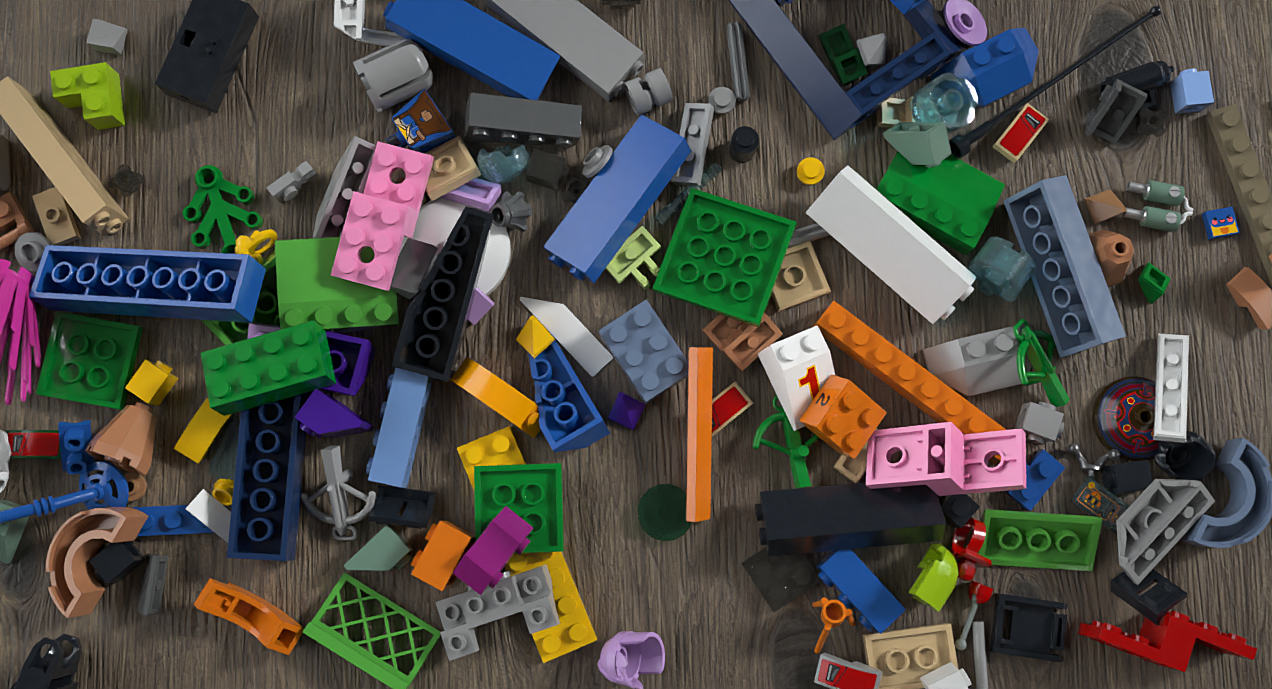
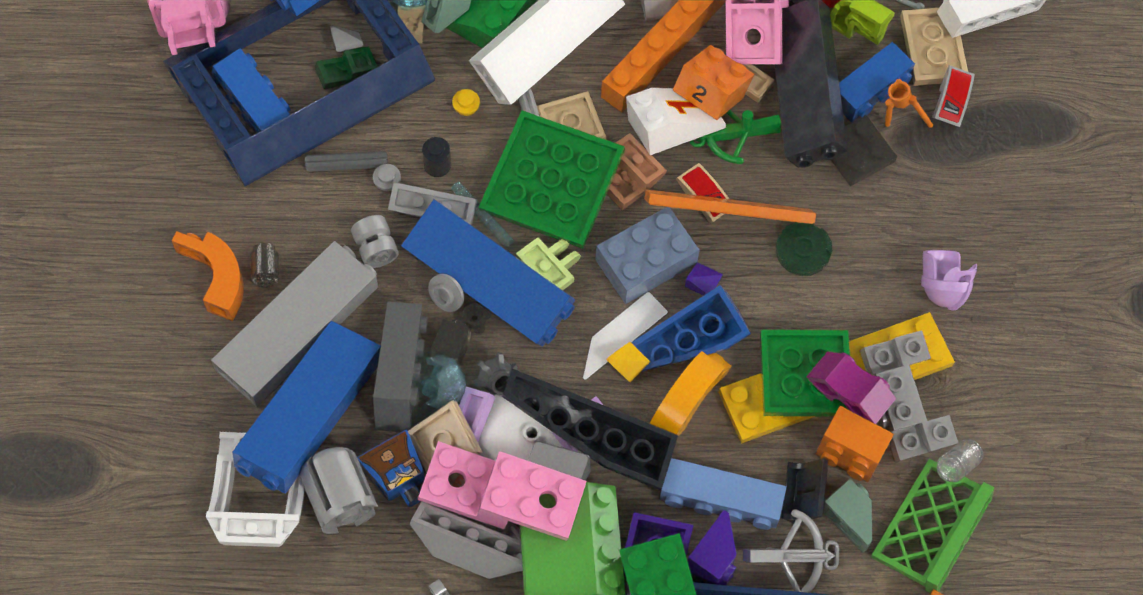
camera: 90 degrees left, 15 degrees down
none -> clear head [937,439,983,482]

